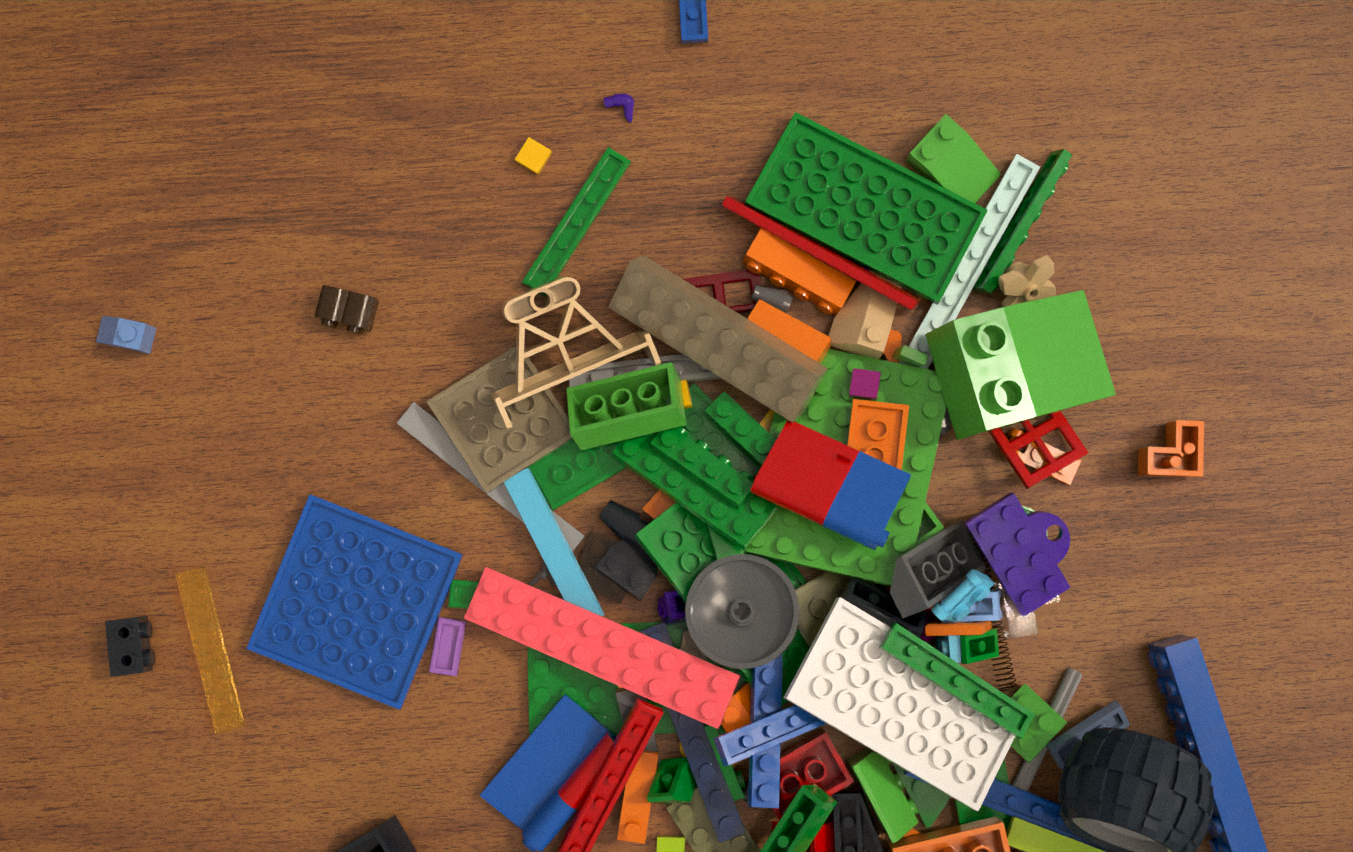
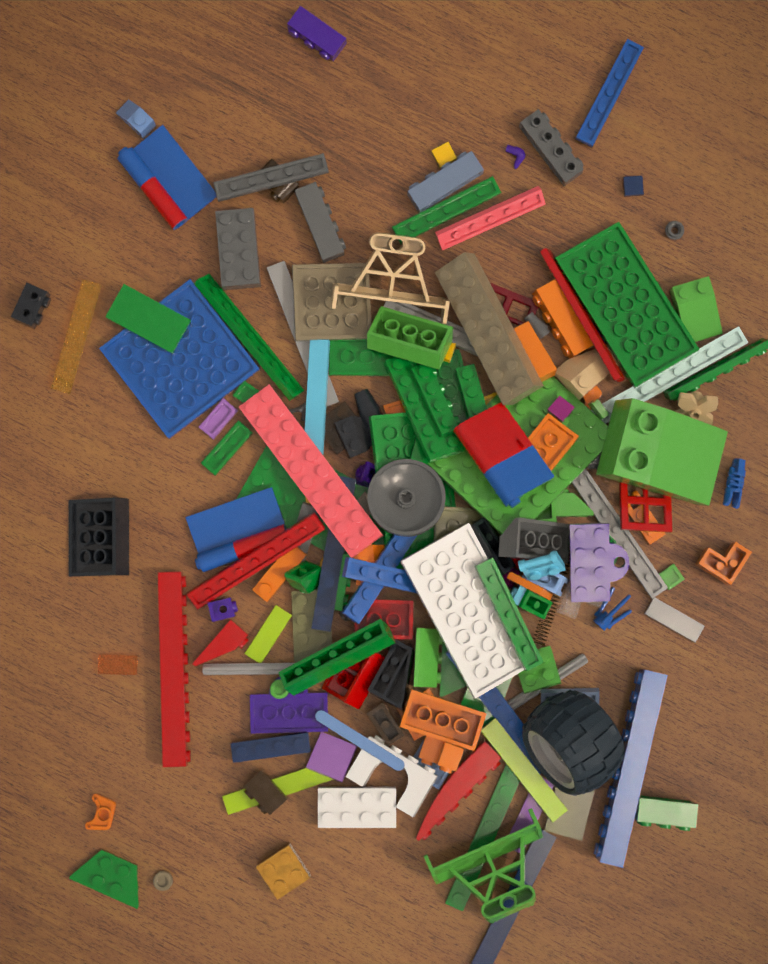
camera: 30 degrees right, 0 degrees up
none -> green tile [105,284,191,354]
none -> blue door [117,125,217,230]
none -> green plate [194,273,305,401]
none -> green tile [201,420,253,476]
none -> dark grey tile [213,153,329,202]
none -> dark grey brick [215,208,261,291]
none -> dark purple brick [287,6,347,62]
none -> dark grey brick [295,182,346,263]
none -> sand blue brick [407,151,484,213]
none -> coral plate [435,186,546,251]
none -> dark grey brick [519,109,584,186]
none -> bright green slope [555,489,594,518]
none -> light grey plate [572,469,668,599]
none -> blue plant [593,587,632,631]
none -> dark blue tile [623,176,644,197]
none -> brick [634,795,699,831]
none -> light grey tile [644,597,705,643]
none -> bright green tile [659,564,685,590]
none -> dark grey plate [665,221,684,240]
none -> blue hinge [723,458,746,509]

